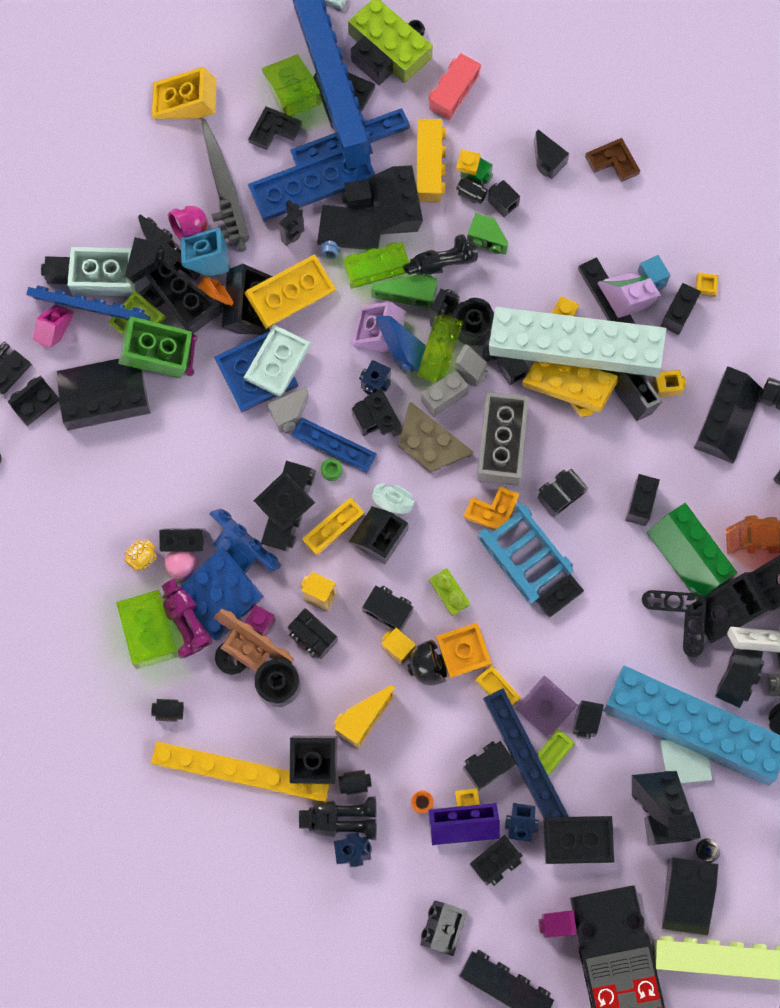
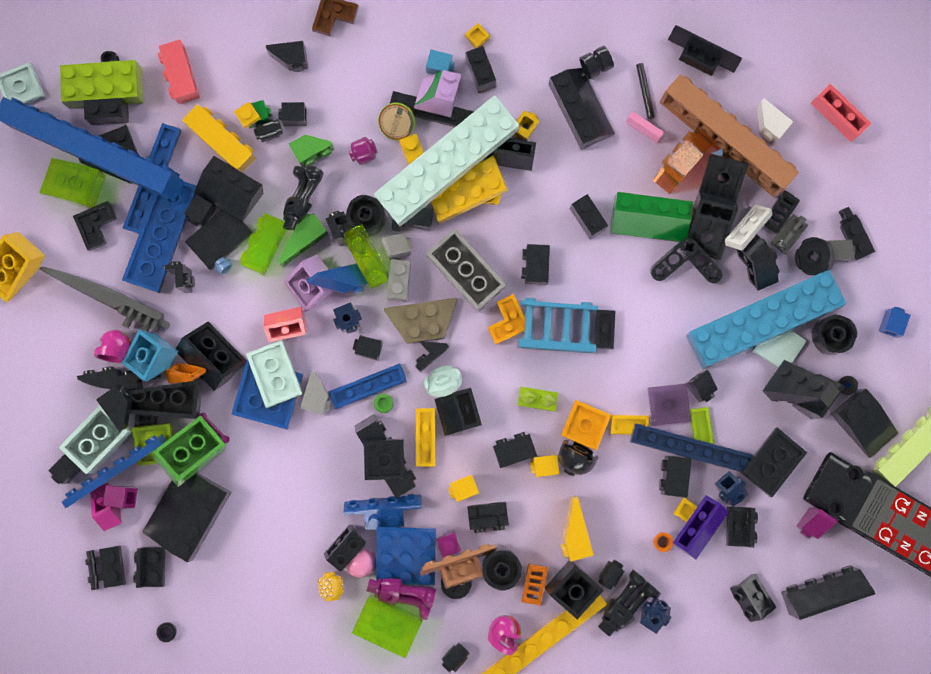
camera: 50 degrees left, 10 degrees up
yellow plate [244,254,336,329] -> none
black bracket [364,390,402,437] -> none
none -> magenta slope [103,485,138,508]
none -> coral brick [263,306,306,342]
none -> magenta head [348,137,378,165]
none -> piece [378,103,415,141]
none -> black slope [415,341,449,373]
none -> dark pink helmet [488,615,521,655]
none -> orange slope [521,563,548,606]
none -> bright pink tile [626,112,664,143]
none -> black brick [811,314,857,355]

